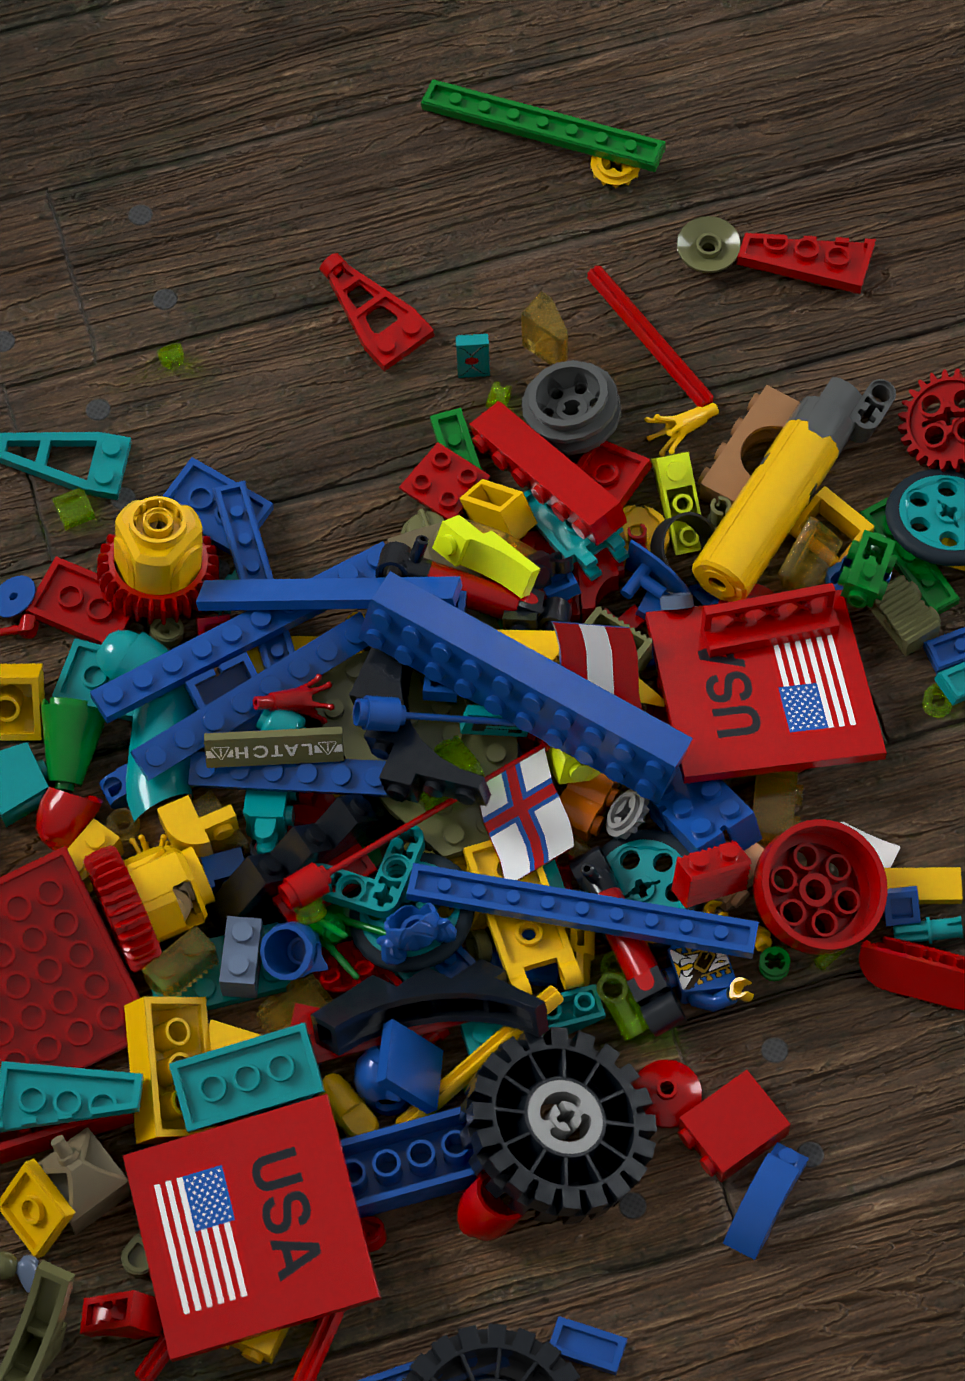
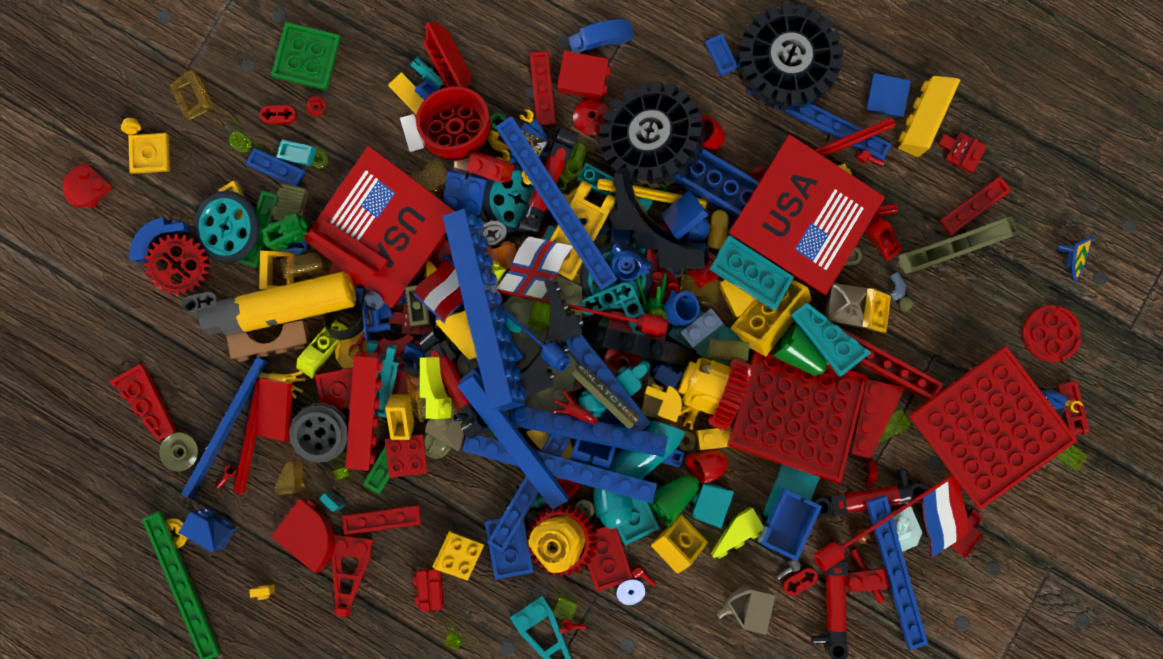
camera: 135 degrees left, 20 degrees up
olive pin [707,496,731,530] -> none
none -> blue slope [178,508,236,553]
none -> blue tile [181,357,269,498]
none -> red hand [215,465,237,489]
none -> yellow plate [249,584,275,600]
none -> red tile [257,378,293,442]
none -> red brick [271,498,335,573]
none -> red tile [342,505,422,535]
none -> red brick [413,568,445,612]
none -> yellow plate [432,531,484,581]
none -> red tile [529,51,556,127]
none -> red hand [558,619,586,634]
none -> green cone [772,325,827,376]

